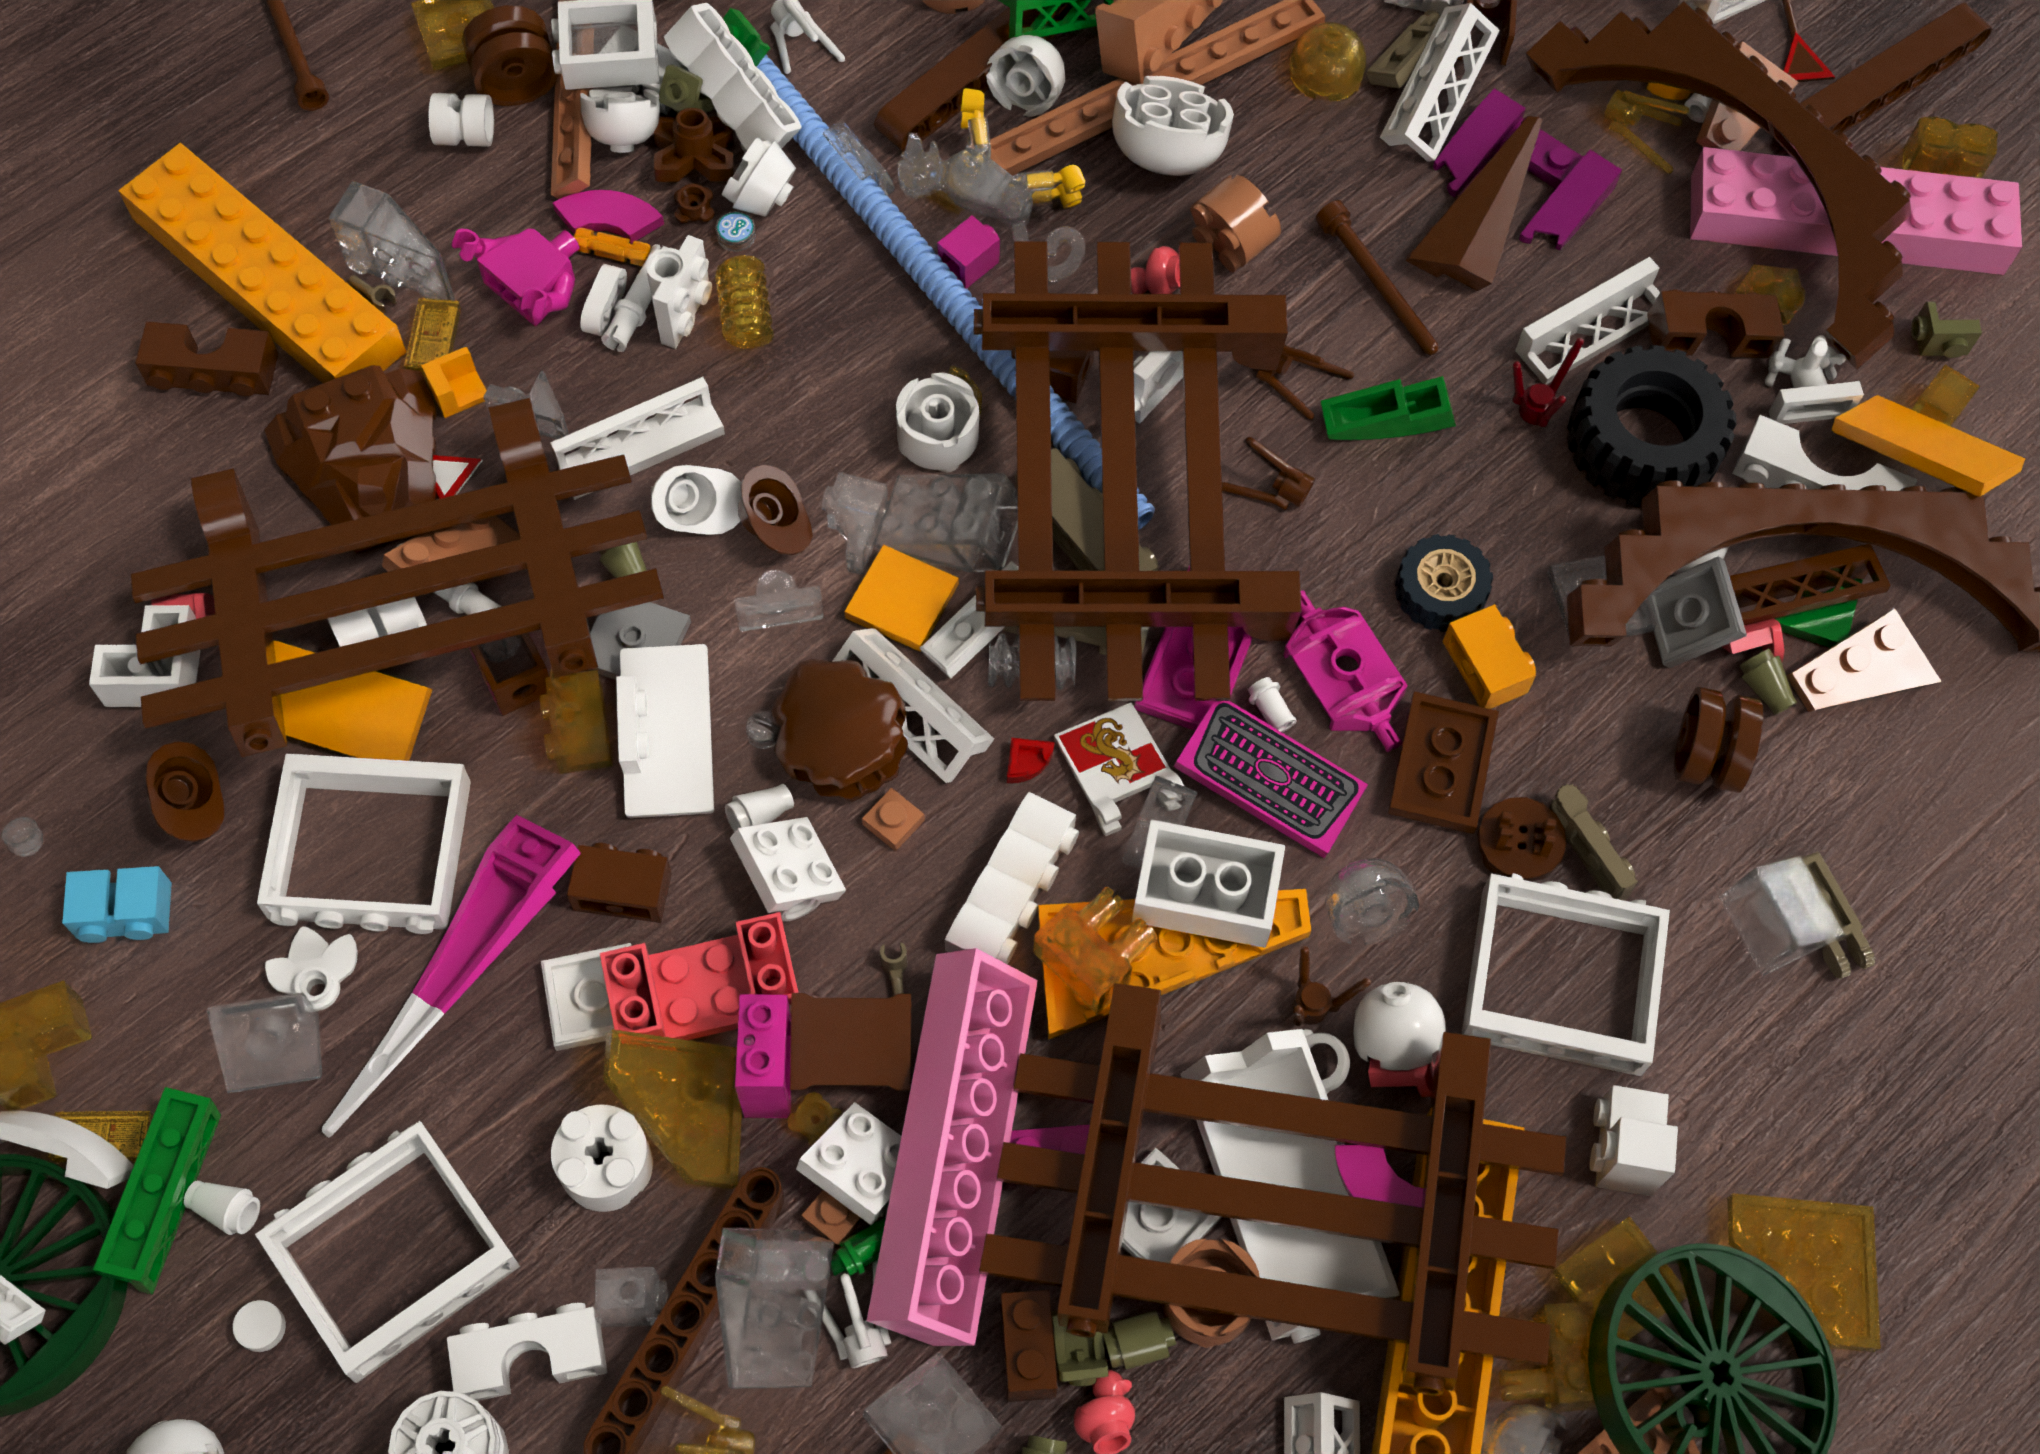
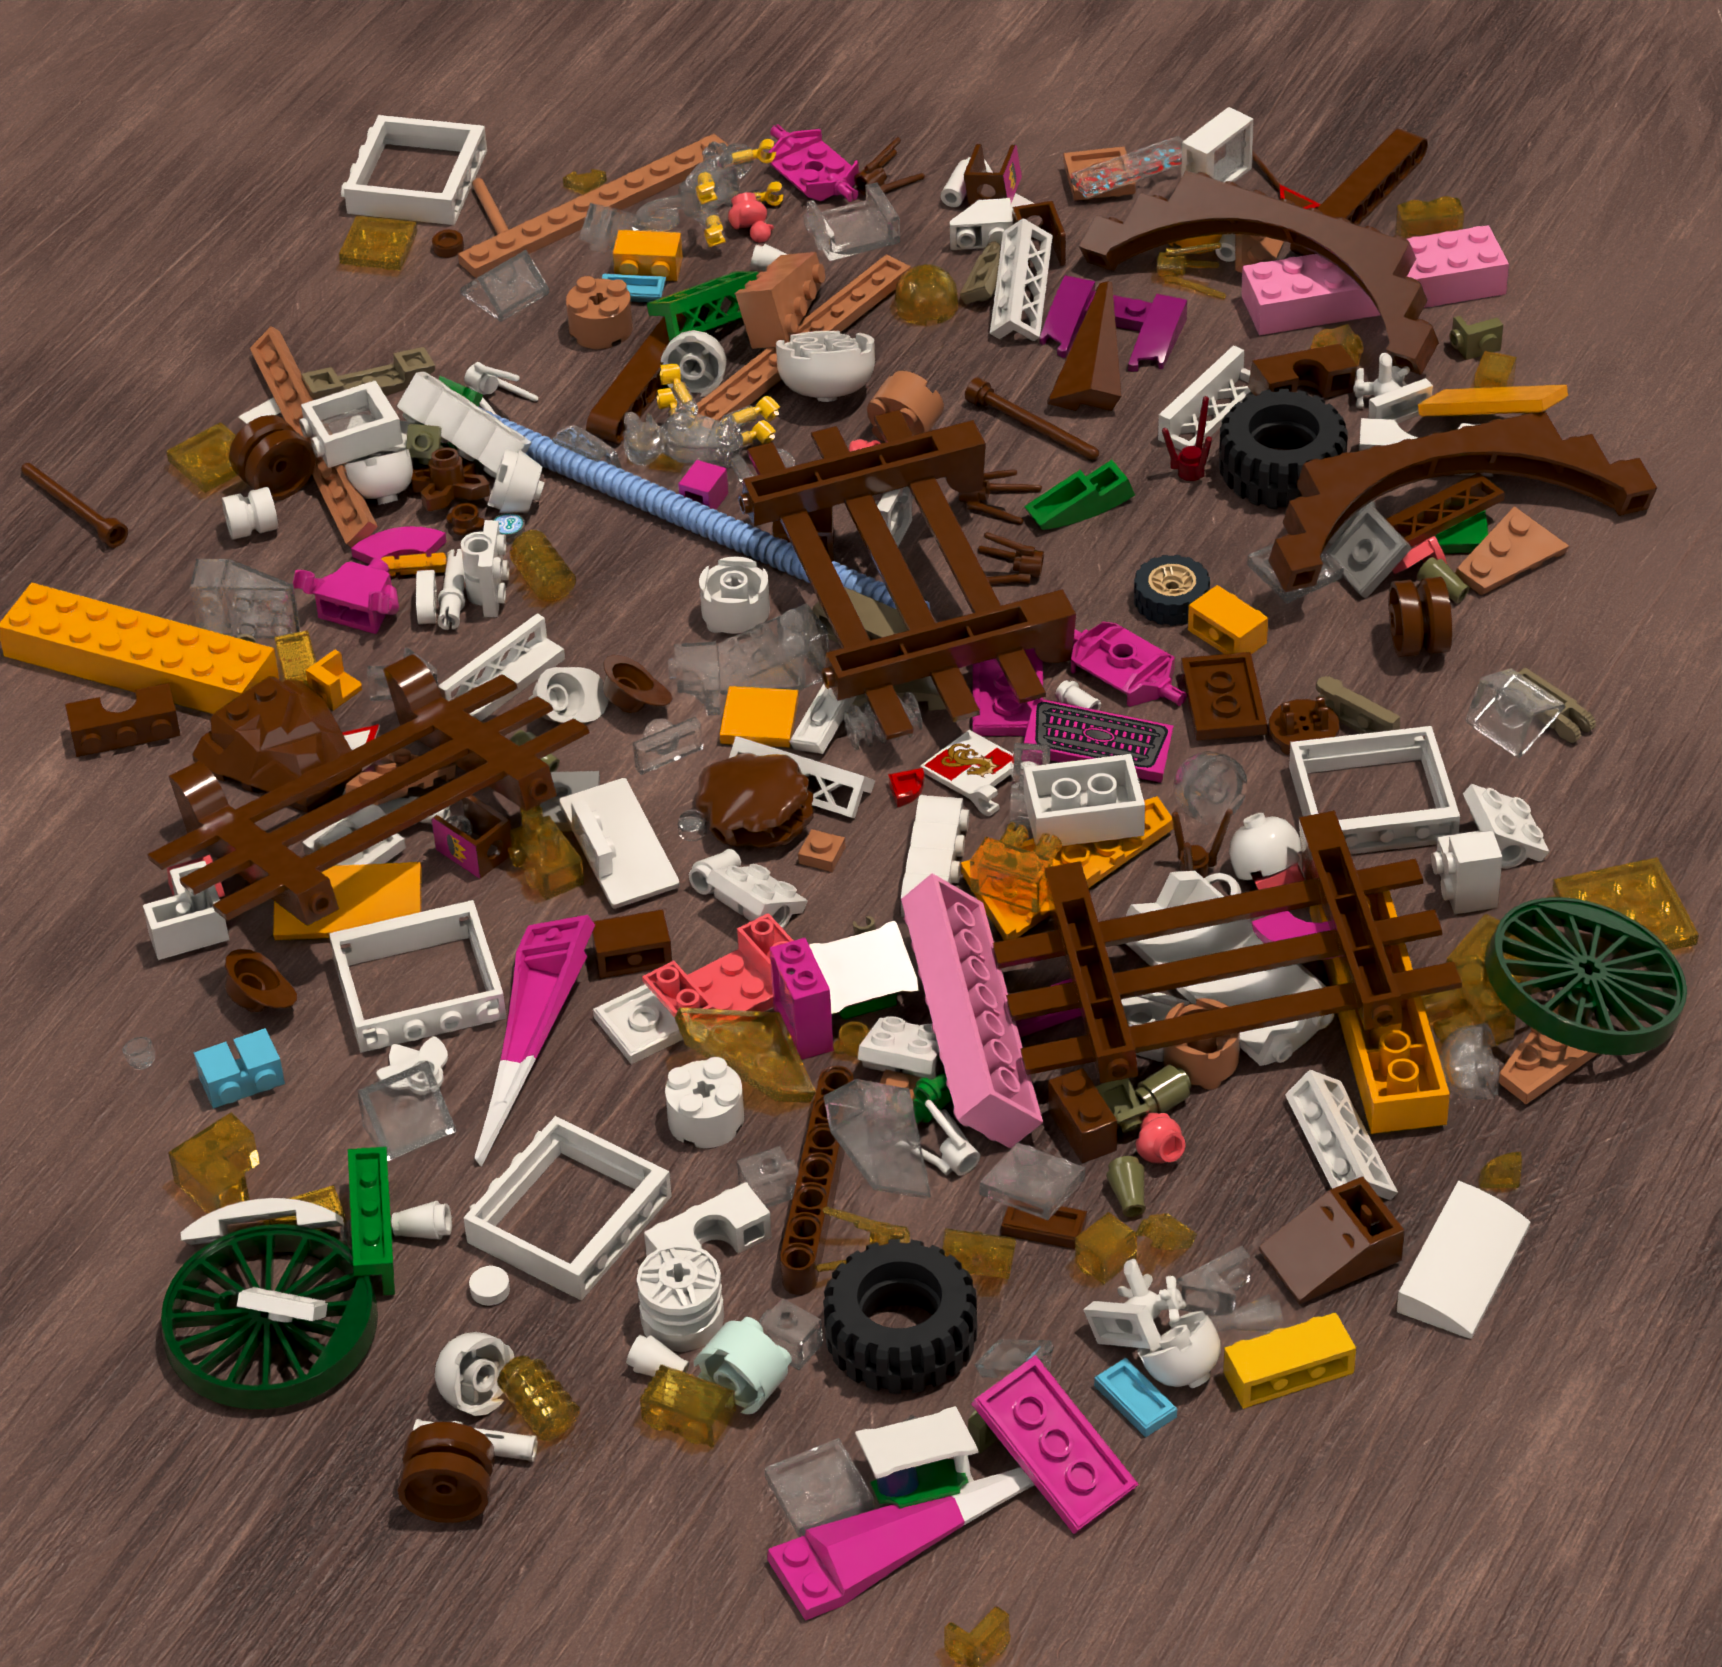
camera: 15 degrees left, 20 degrees down
none -> white plate [1463,784,1549,869]

